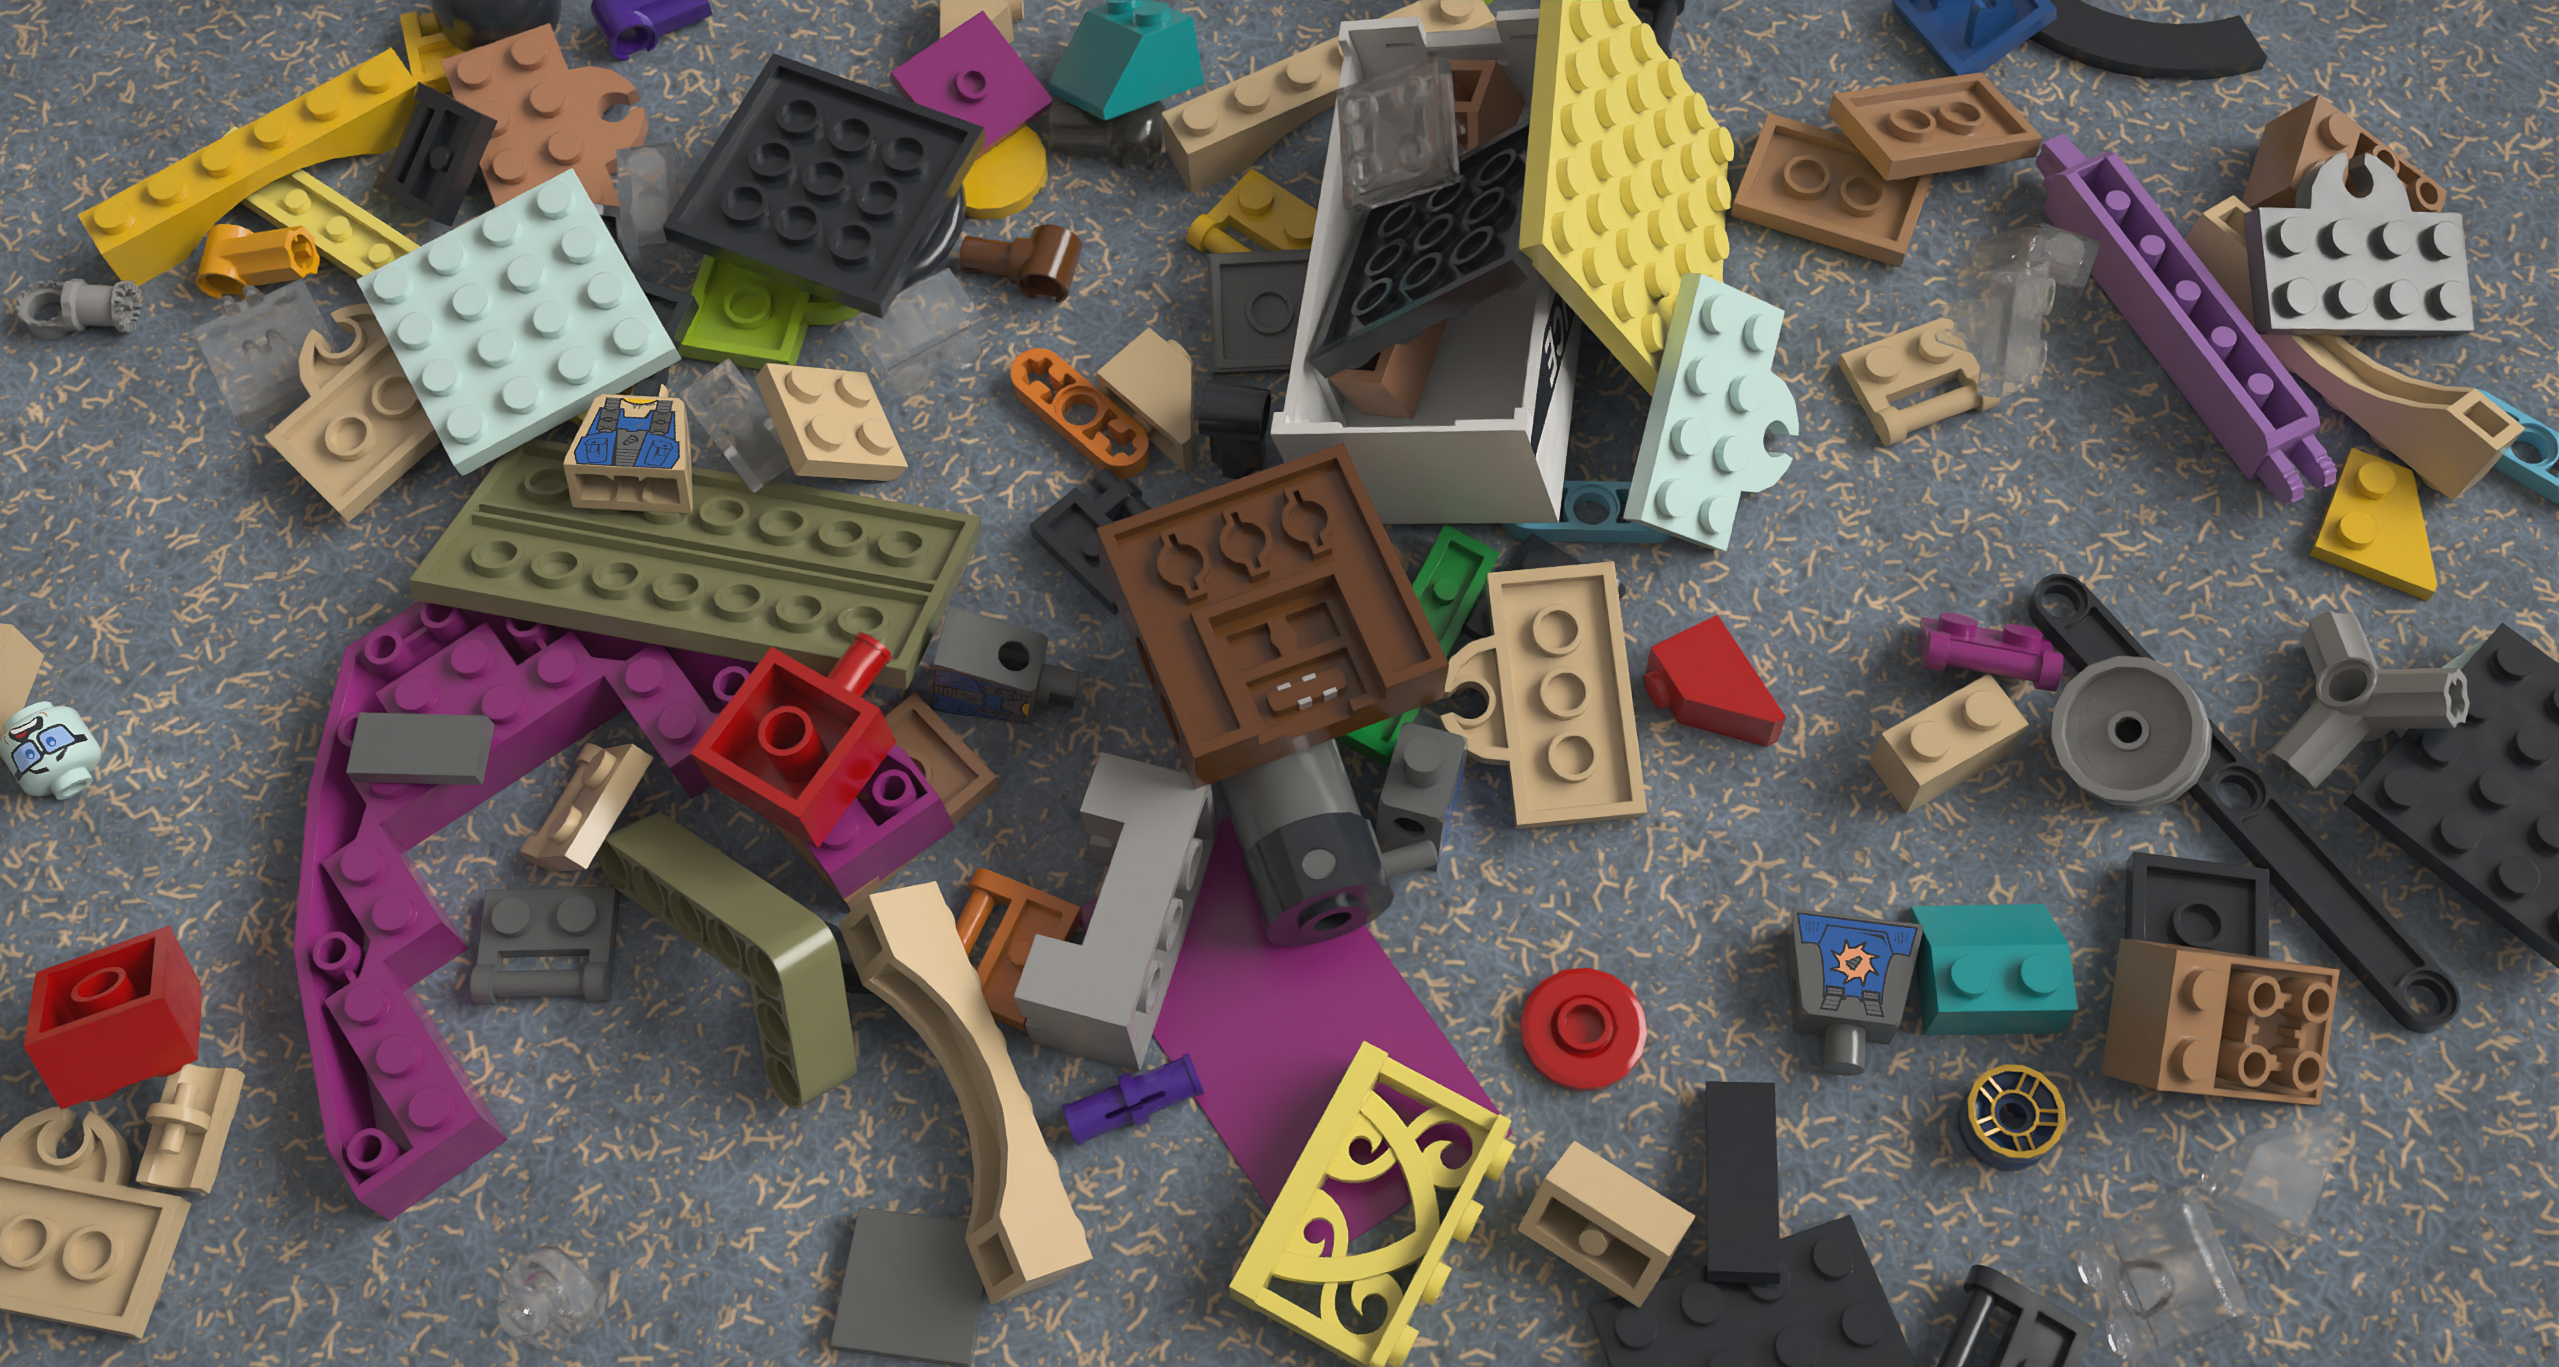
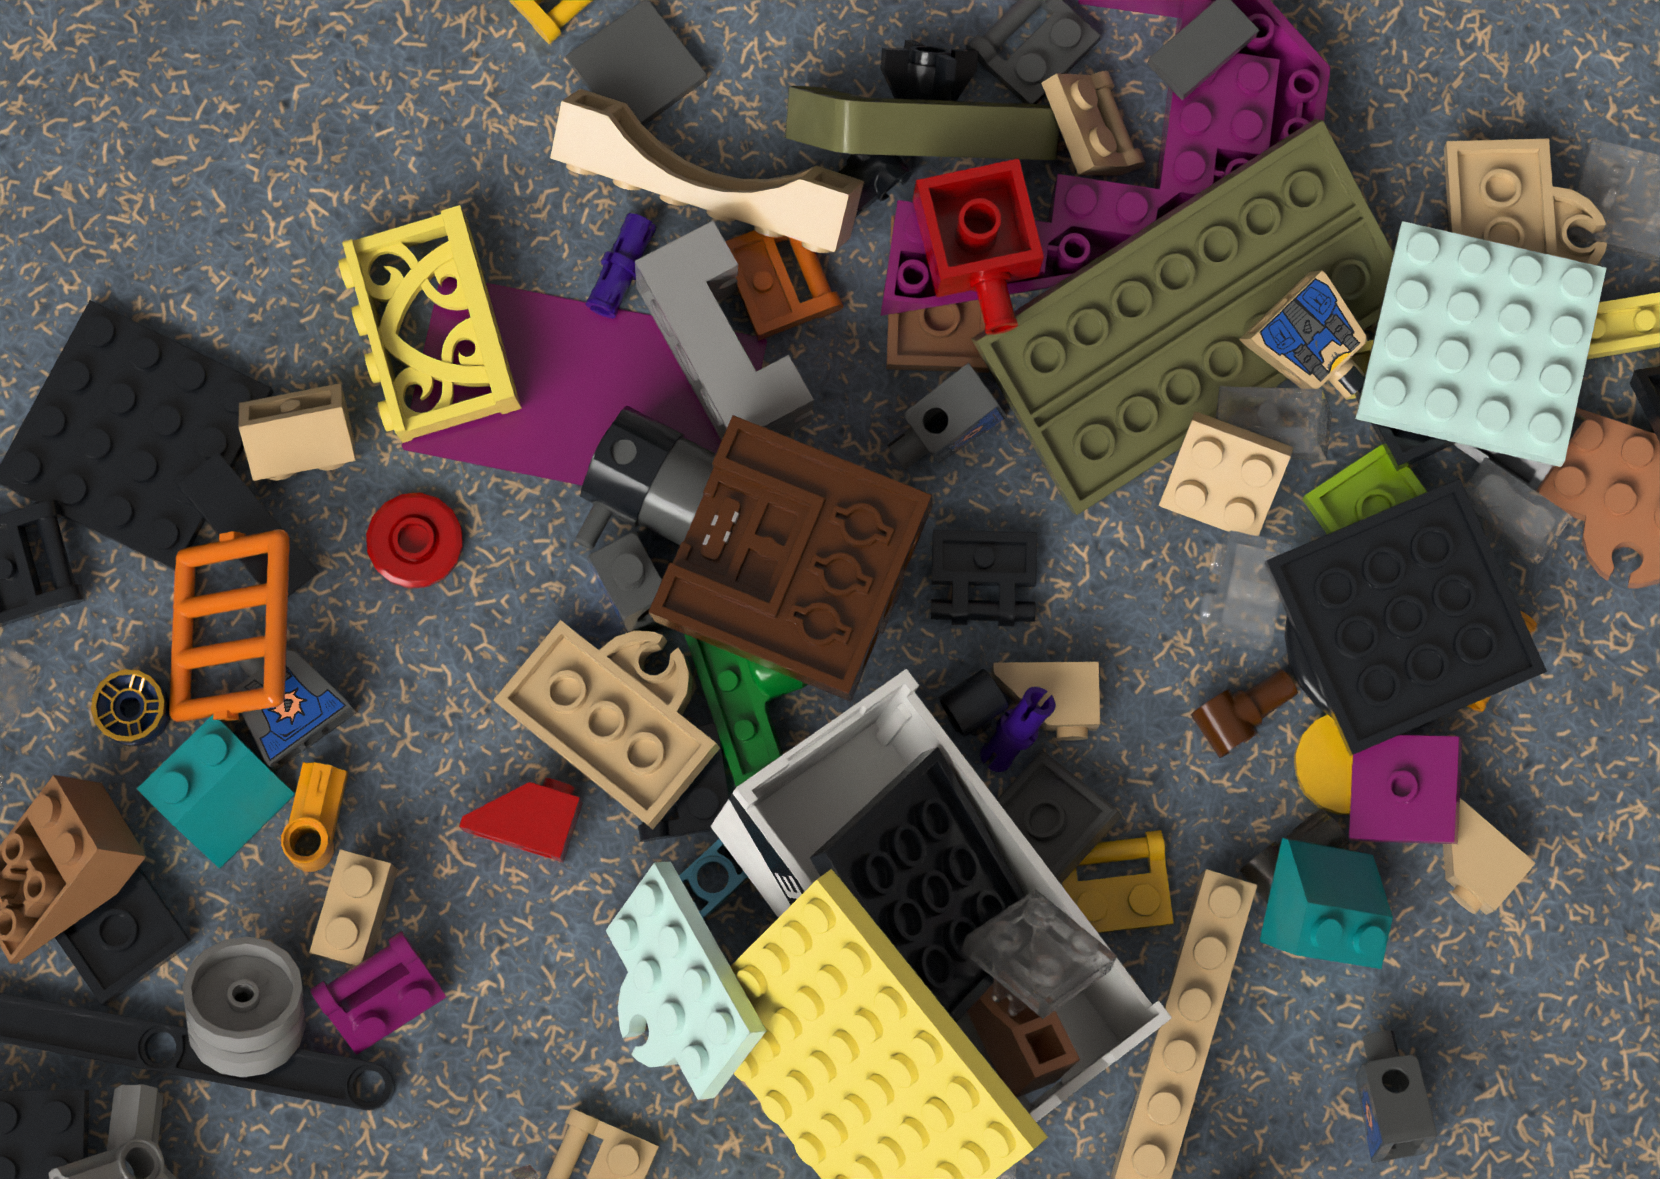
camera: 130 degrees right, 15 degrees up
orange beam [1010,348,1150,479] -> none
none -> orange bar [169,529,290,722]
none -> light orange piece [281,762,349,872]
none -> black brick [880,40,979,101]
none -> dark purple pin [980,687,1056,772]

